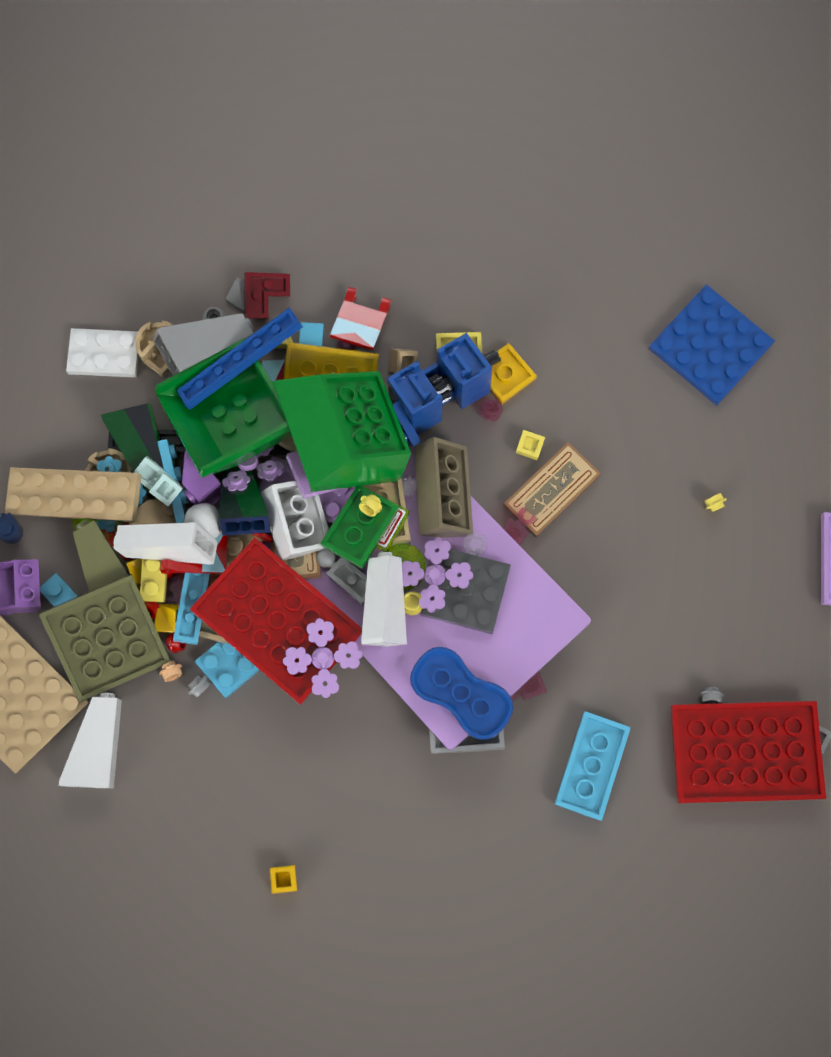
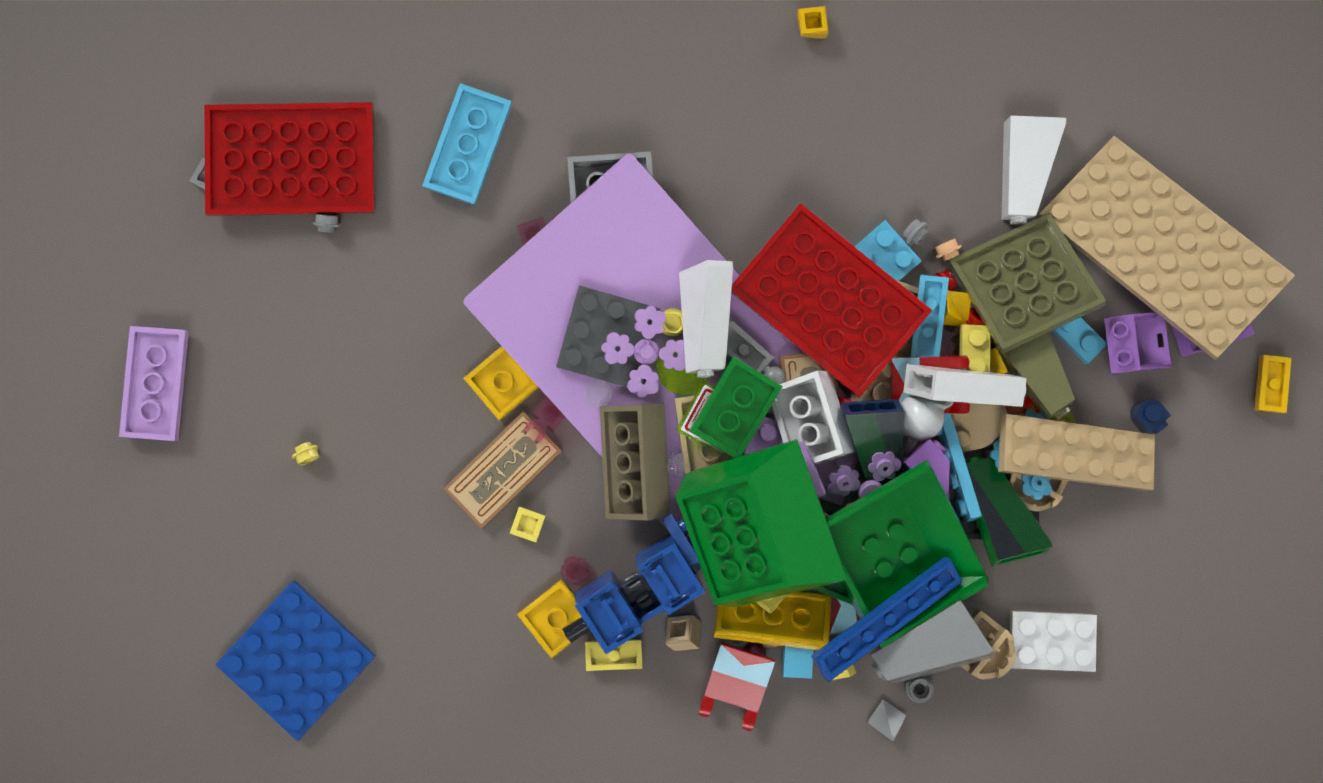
camera: 175 degrees left, 10 degrees up
light aqua slope [133,456,183,506] -> none
dark red plate [244,272,290,319] -> none
lavender plant [283,618,363,698] -> none
light yellow plate [359,494,382,516] -> none
blue plate [410,647,513,740] -> none
none -> yellow tile [463,346,539,421]

